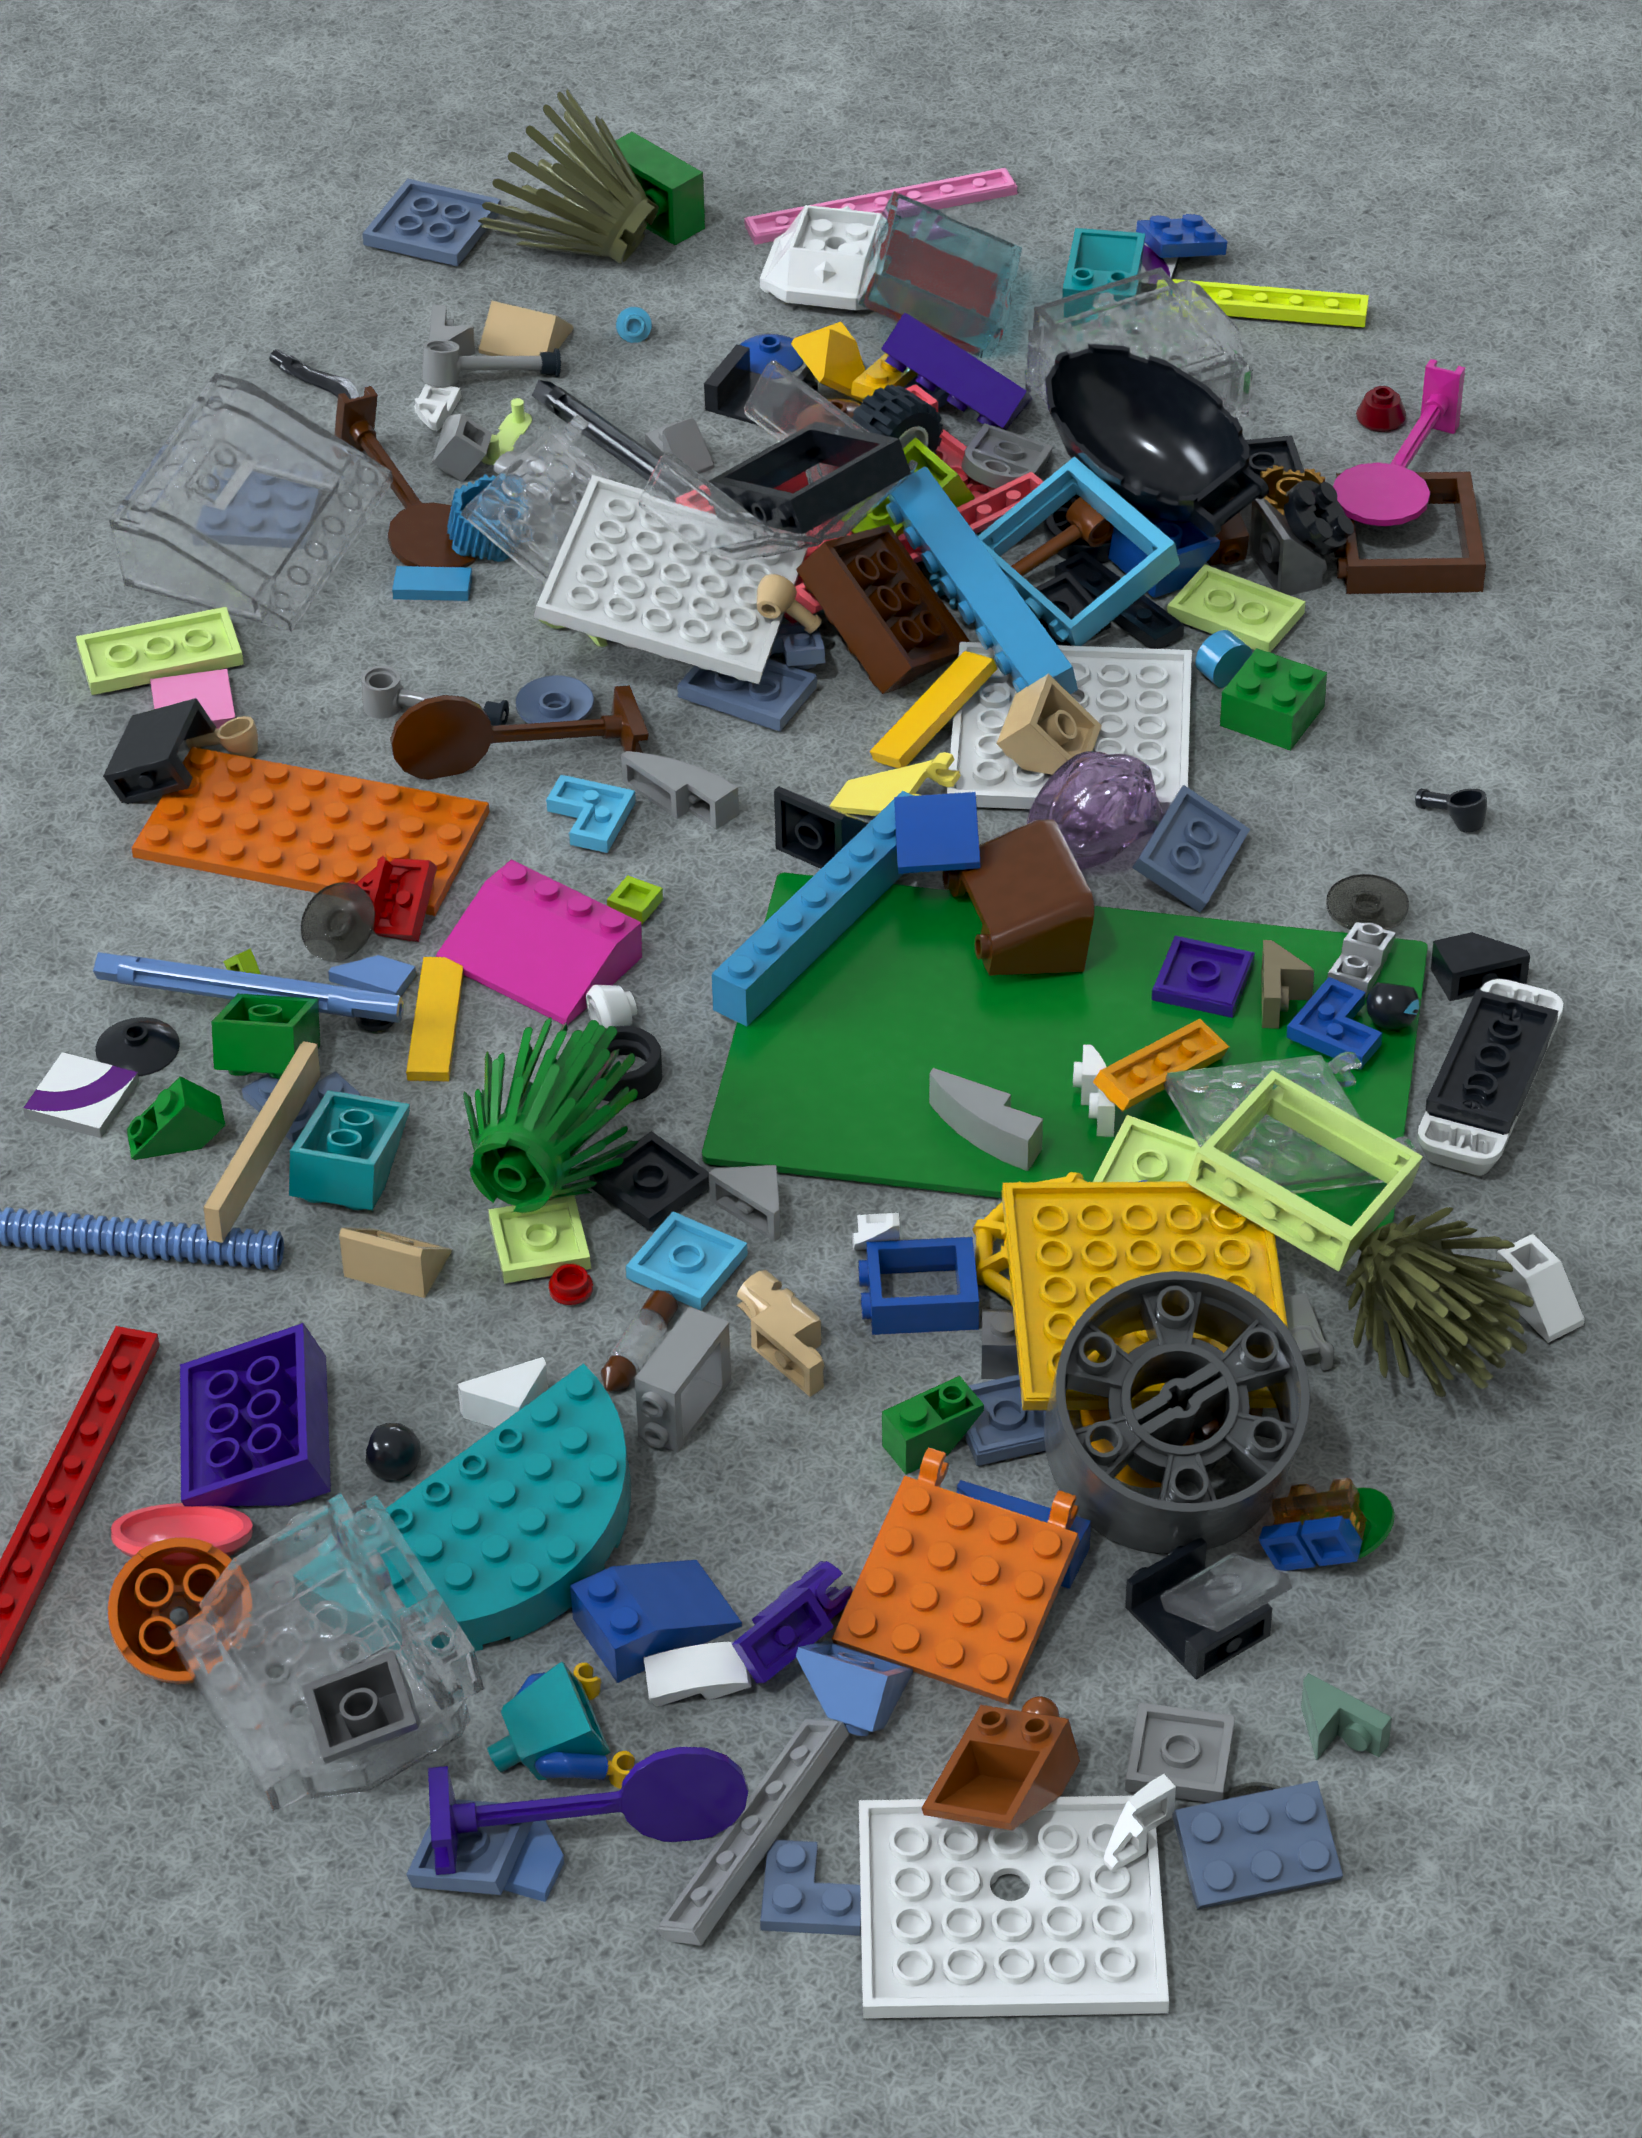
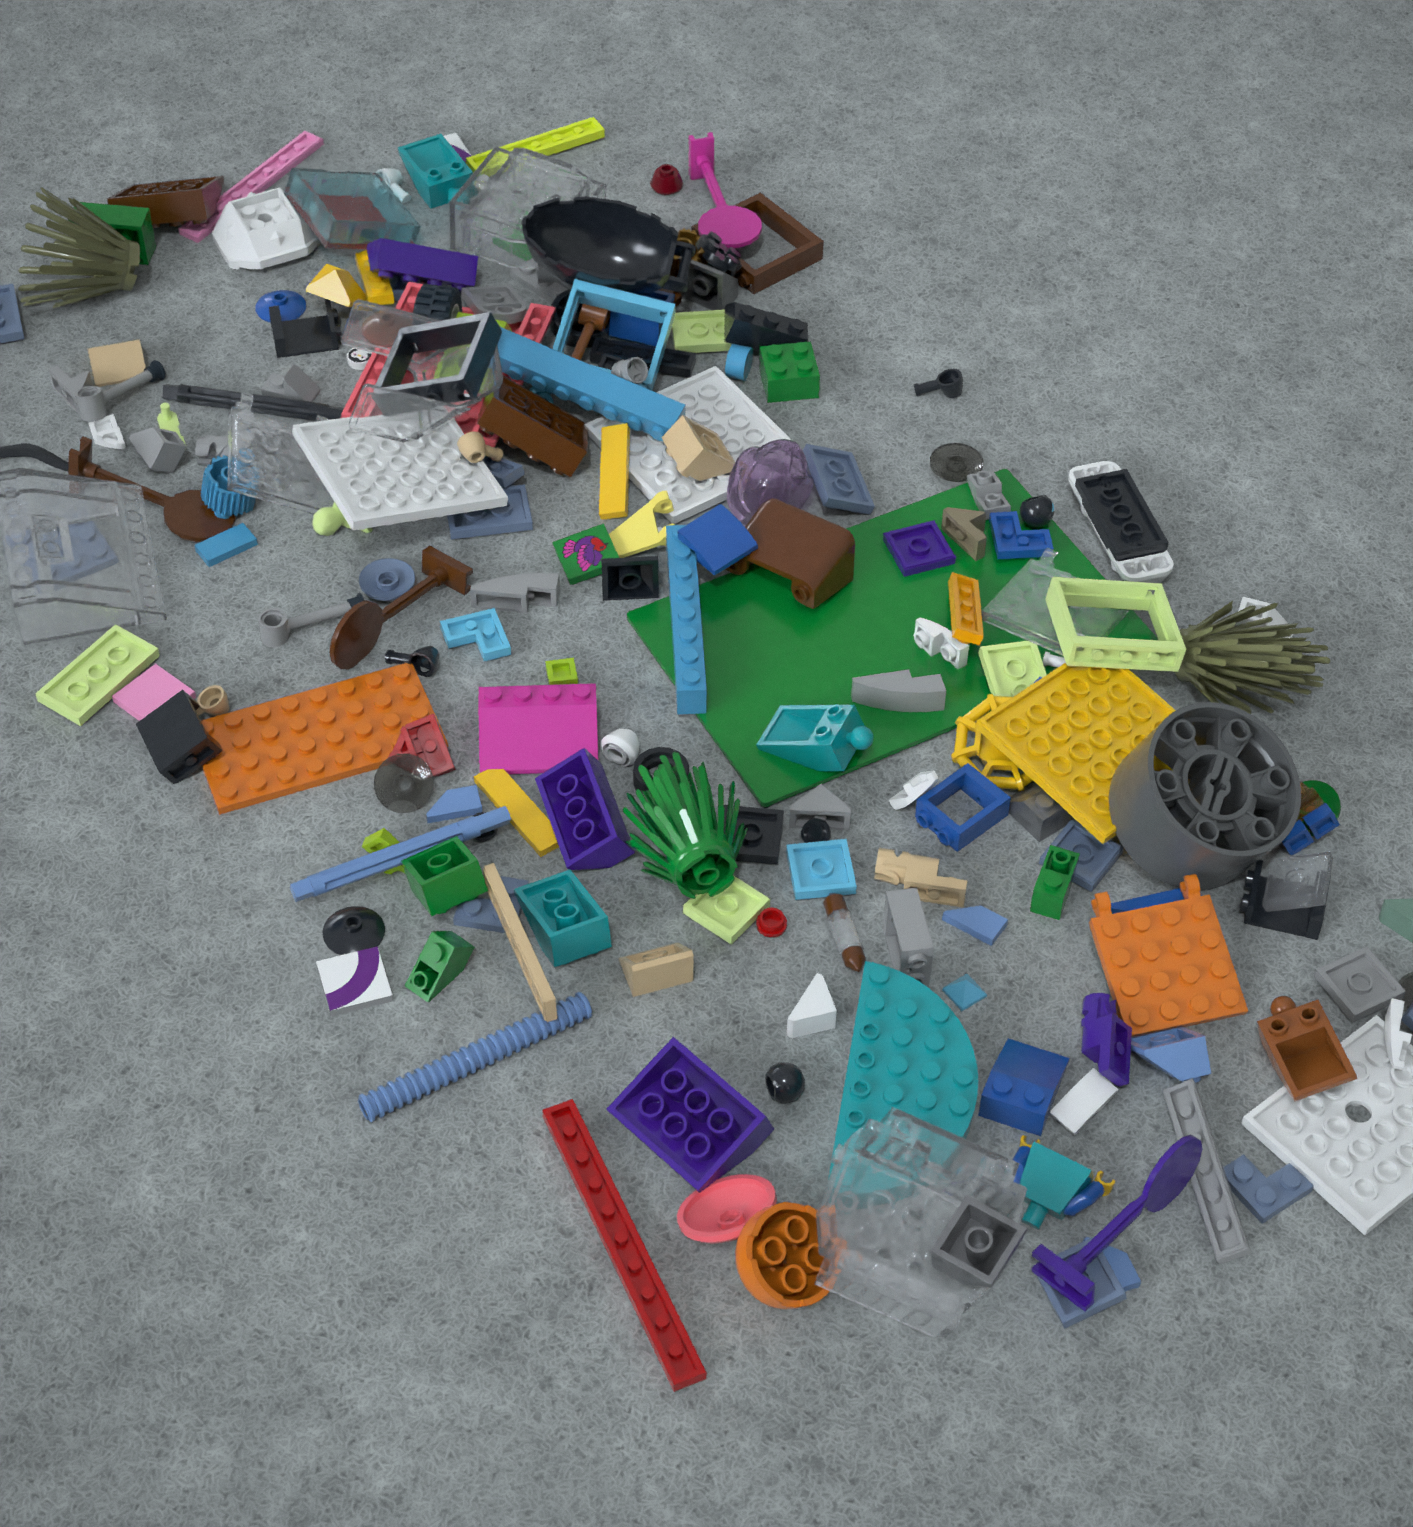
camera: 40 degrees left, 5 degrees up
medium azure plate [616,306,652,343] -> none
blue plate [1136,214,1227,258] -> none
black slope [1430,932,1530,1001] -> none
none -> reddish brown slope [107,176,224,228]
none -> white bar [375,168,412,204]
none -> black bar [385,646,439,677]
none -> dark purple slope [535,748,635,870]
none -> green tile [552,523,619,585]
none -> light grey wheel [611,357,648,384]
none -> black slope [724,302,808,351]
none -> teal slope [756,704,874,771]
none -> black plate [801,818,831,843]
none -> medium blue tile [942,906,1008,946]
none -> medium azure slope [942,974,987,1011]

